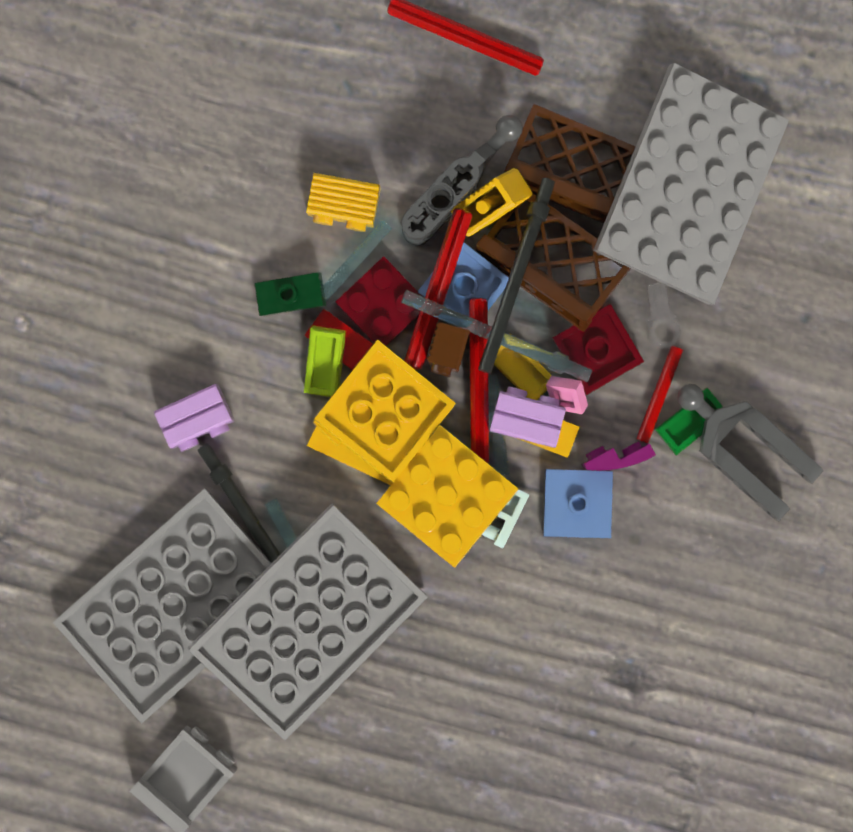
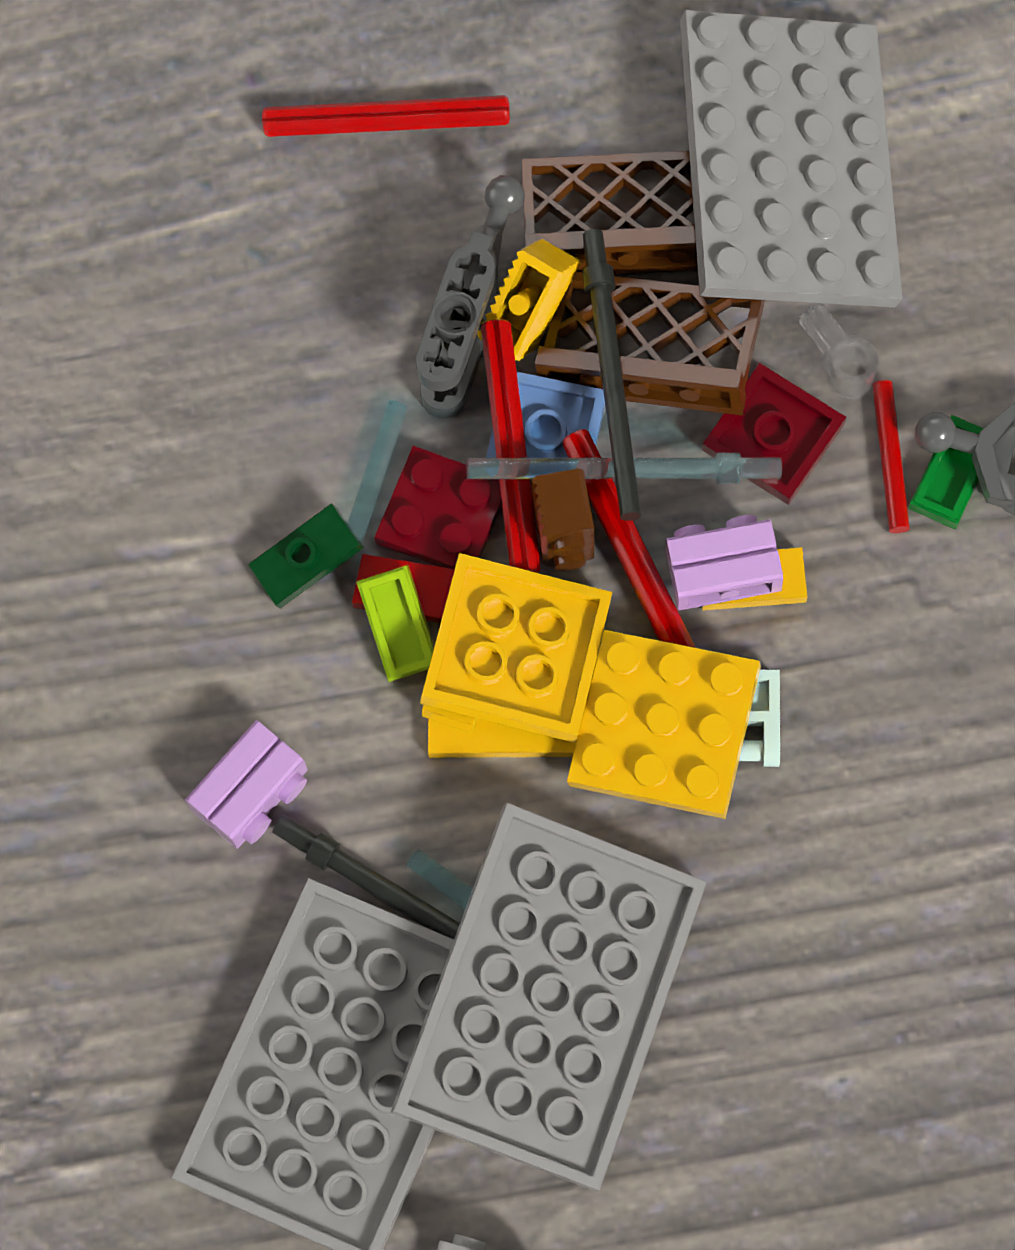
camera: 25 degrees left, 15 degrees down
yellow brick [306,173,381,232] -> none
clear light blue bar [488,375,509,475] -> none
yellow tile [494,334,552,400] -> none
medium blue plate [543,469,613,538] -> none
bright pink plate [546,376,588,414] -> none
magenta slope [582,441,656,471] -> none

